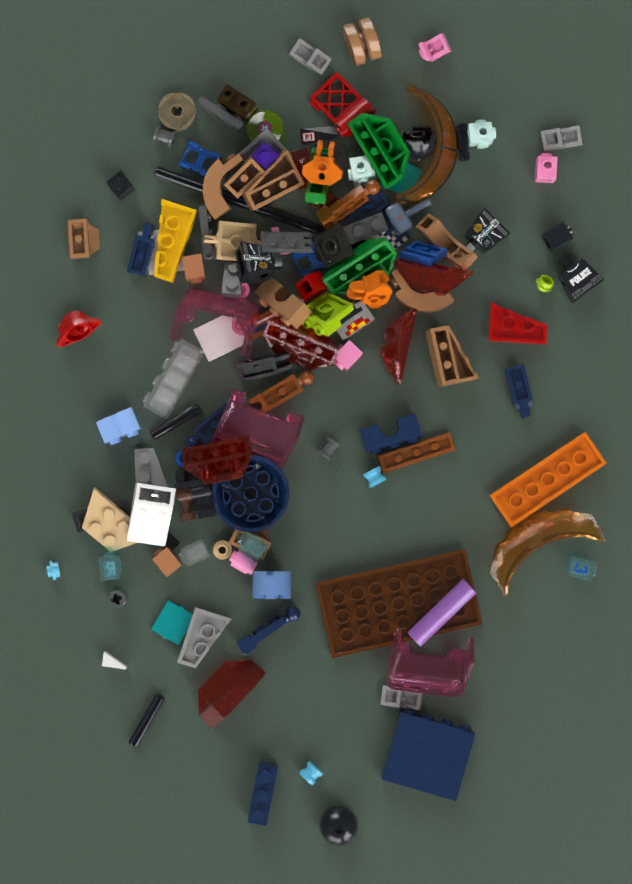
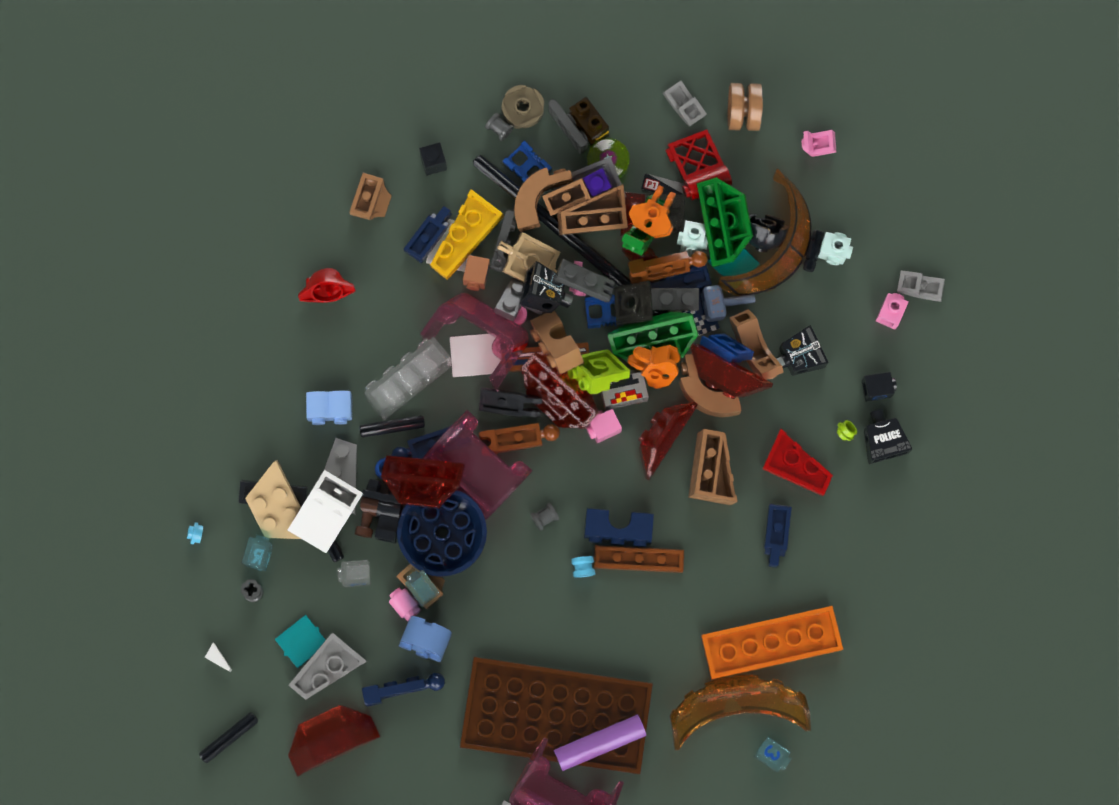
camera: 15 degrees right, 10 degrees down
nougat brick [152,546,183,577] -> none
tan plate [213,540,232,560] -> none
red brick [295,271,328,301] -> none

